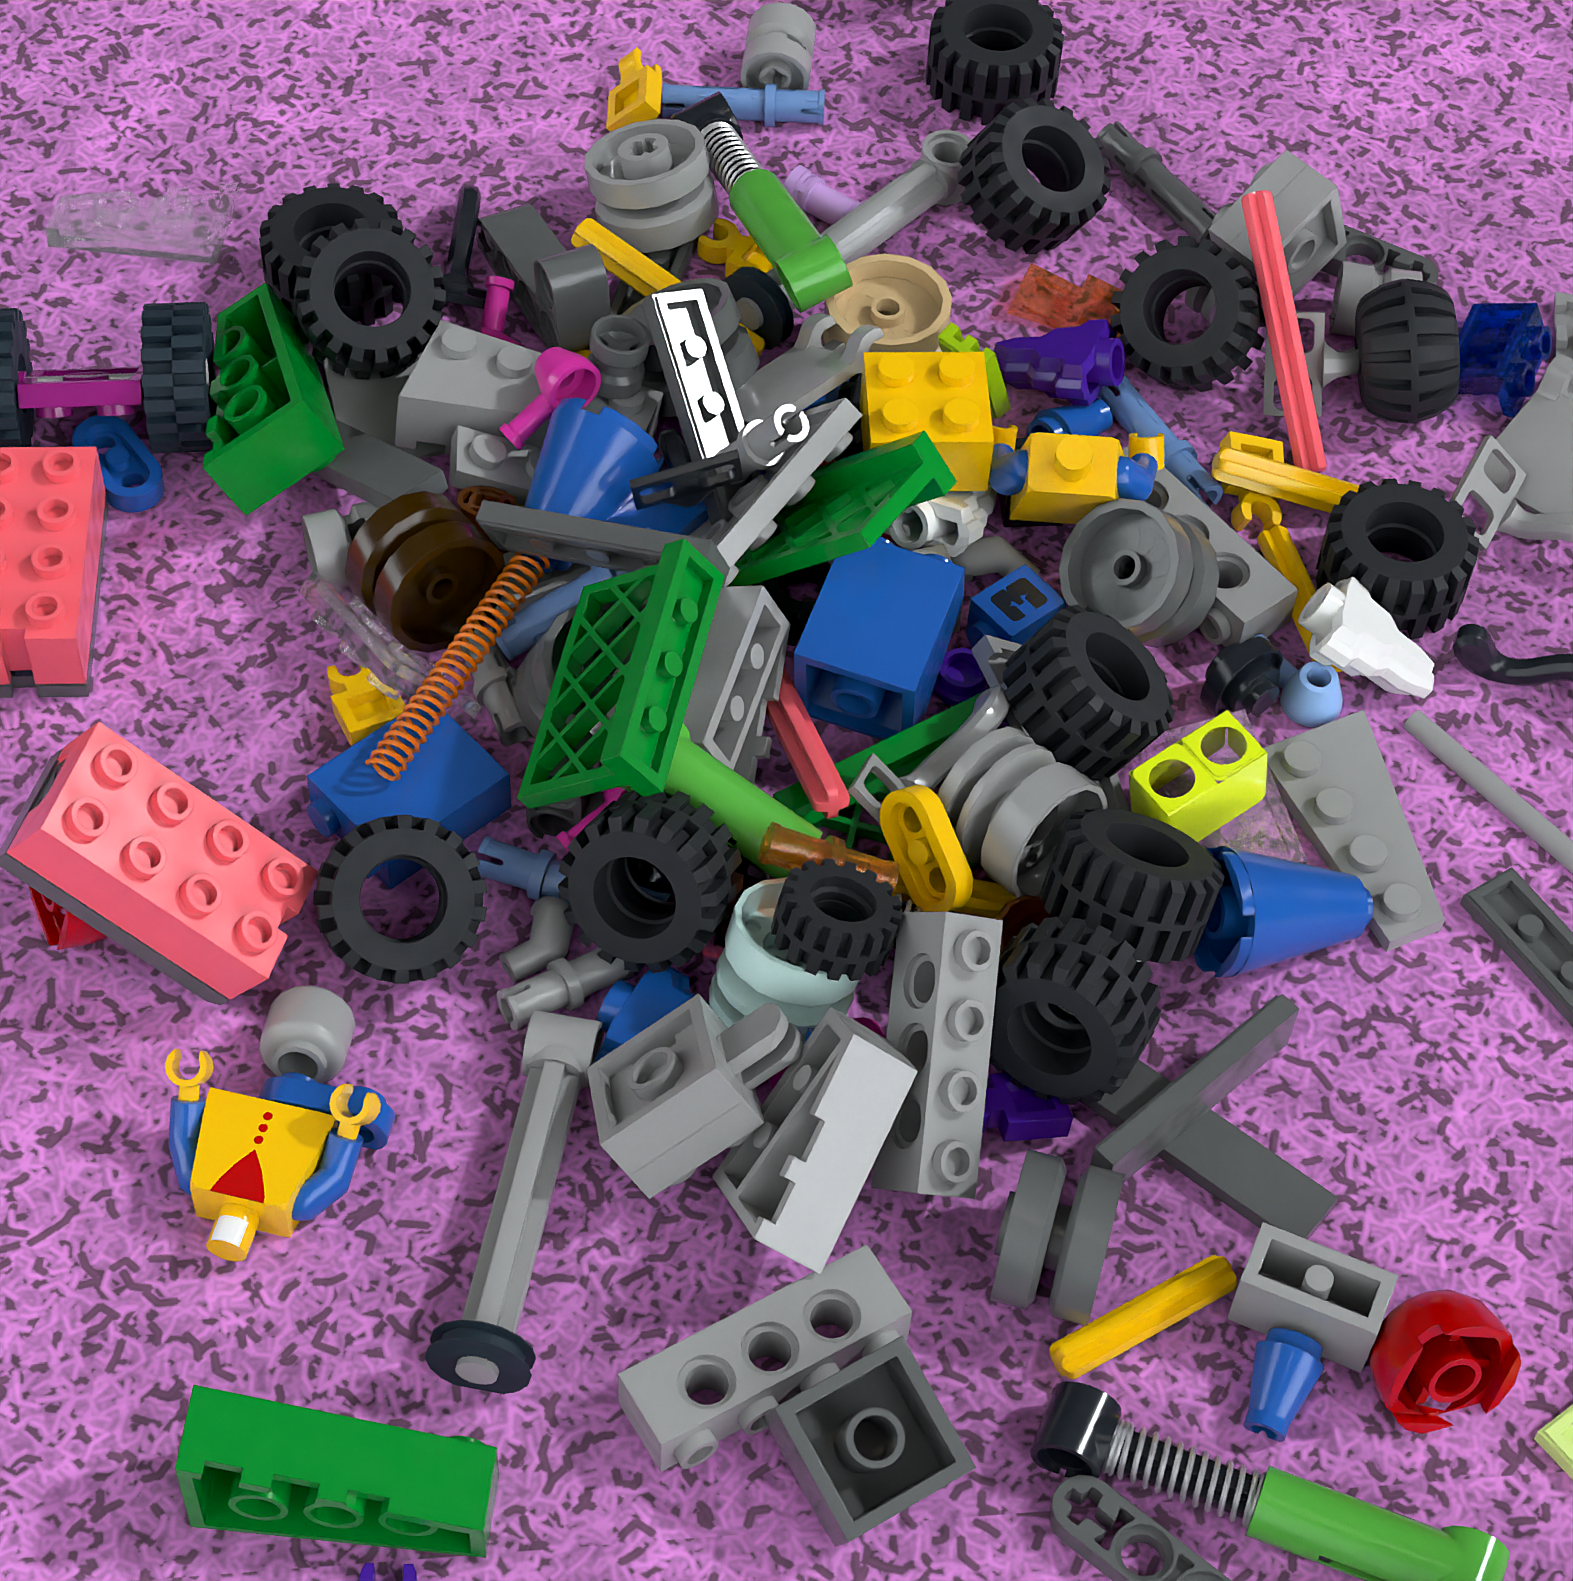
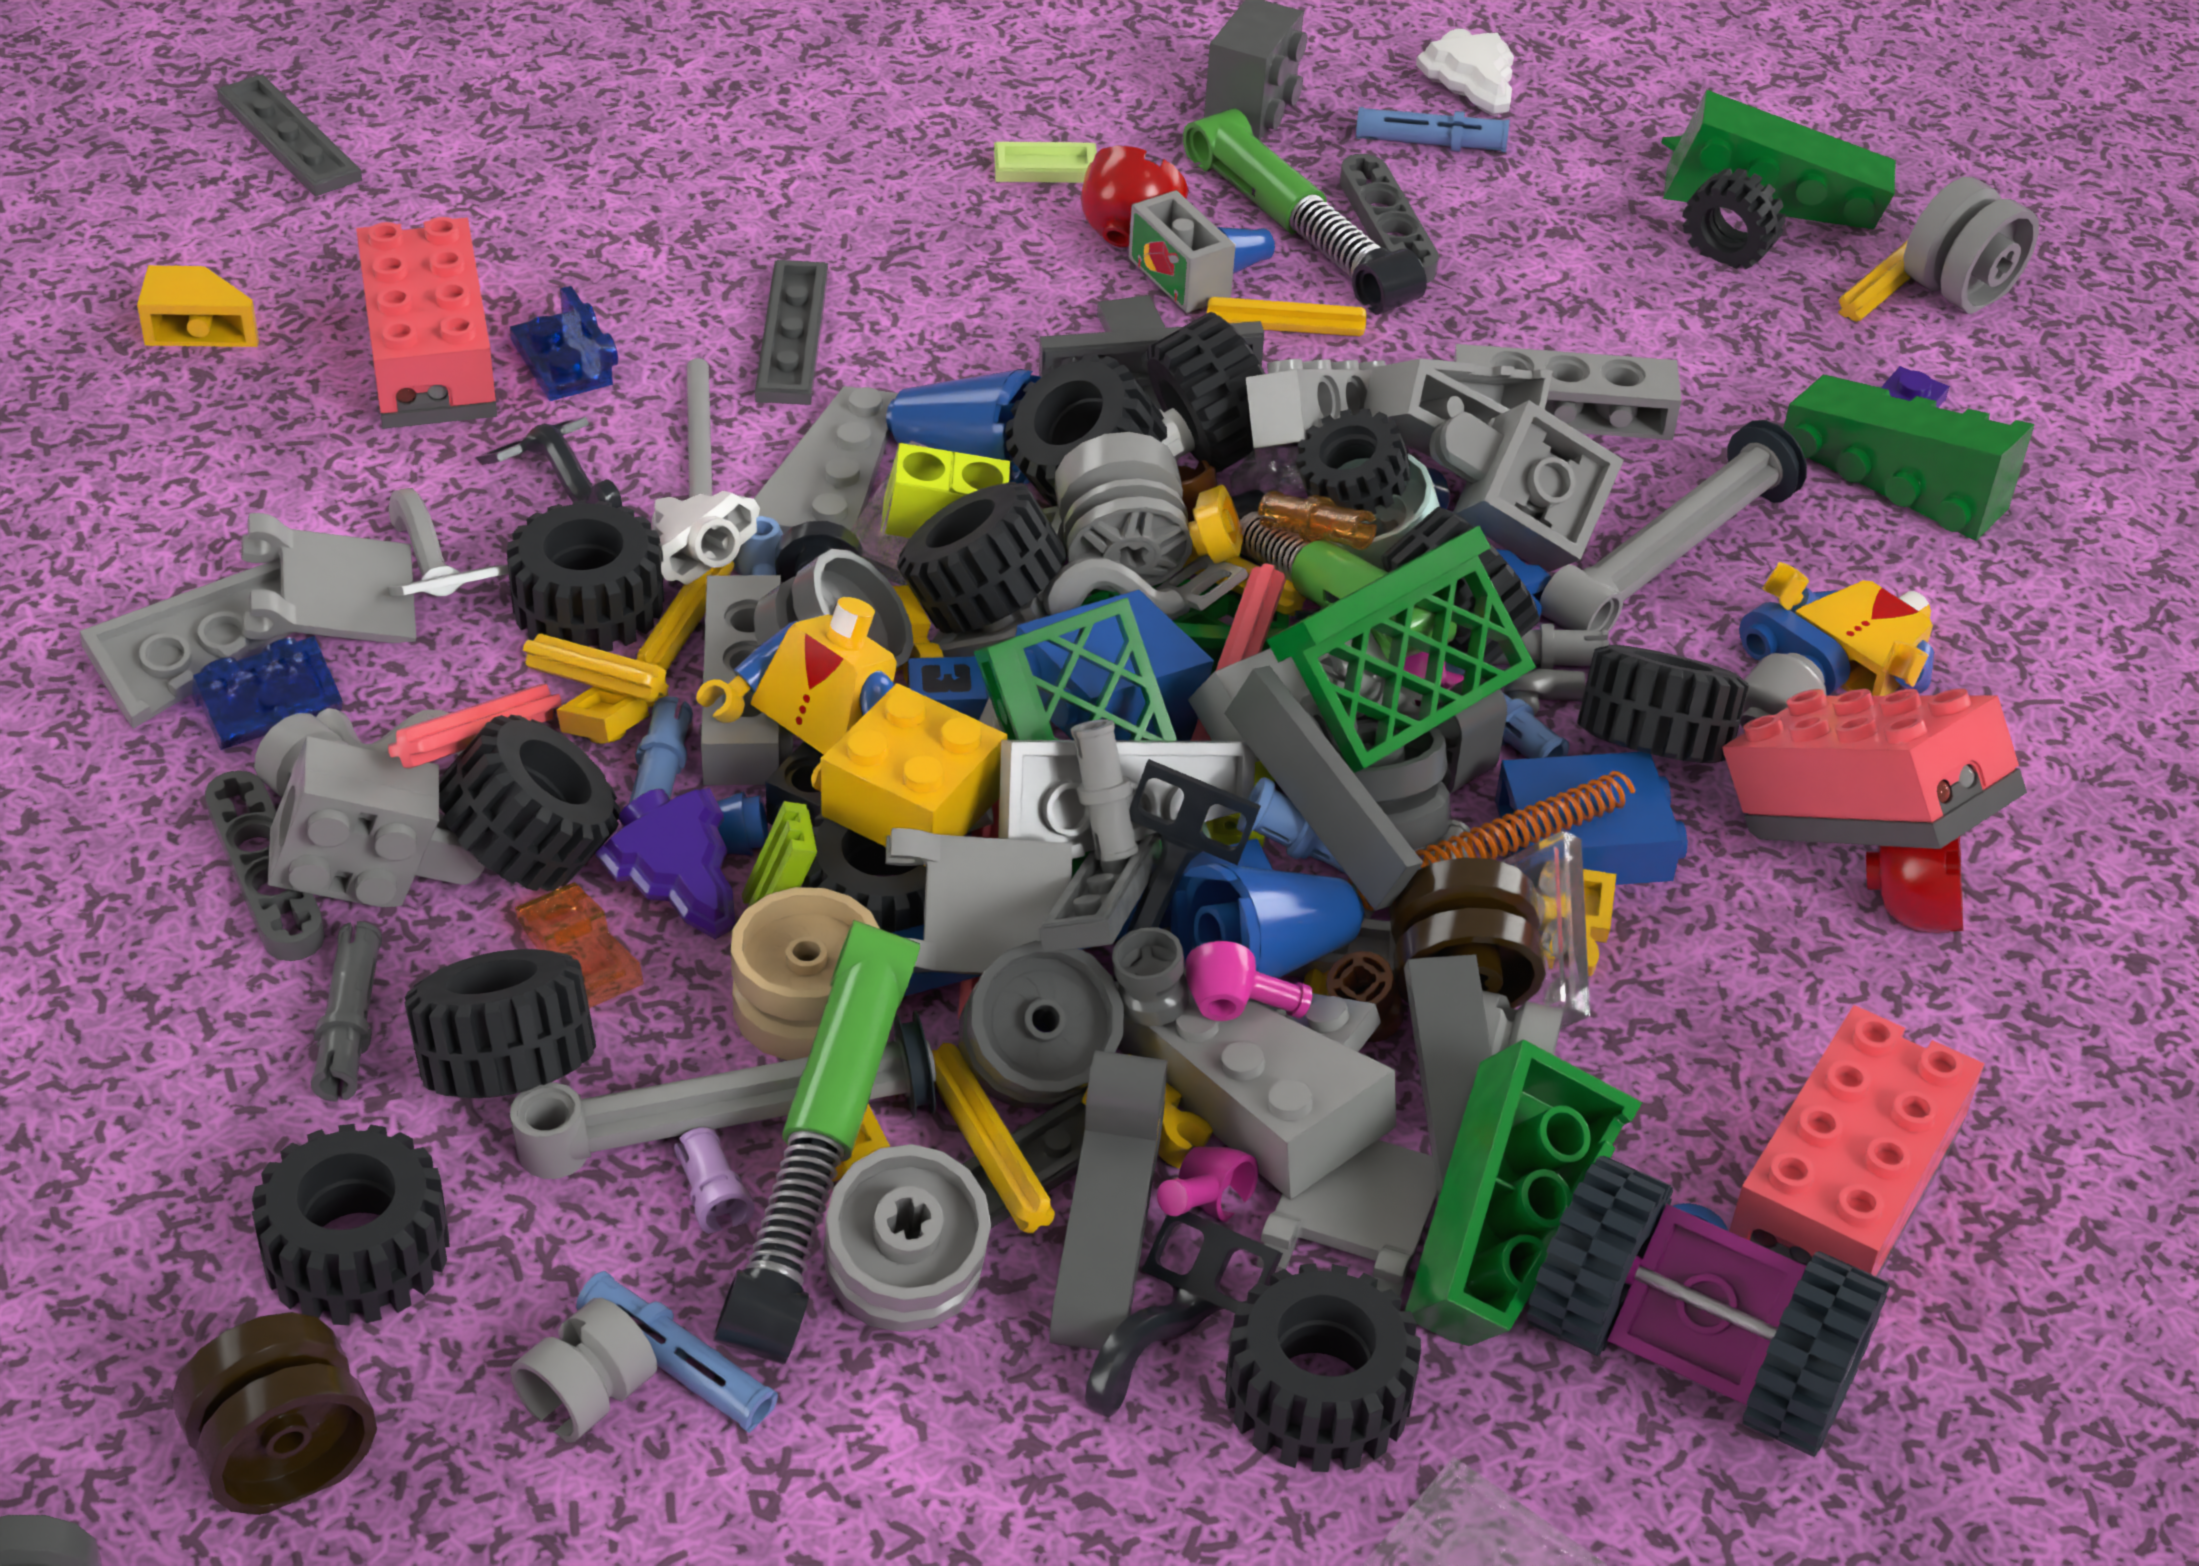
camera: 145 degrees left, 10 degrees down
black tyre [292,218,446,380] -> none
yellow plate [606,47,662,132] -> none
dark grey brick [762,1336,976,1547] -> none
dark grey wheel [990,1149,1125,1326] -> none
black wheel [1355,279,1460,424] -> none

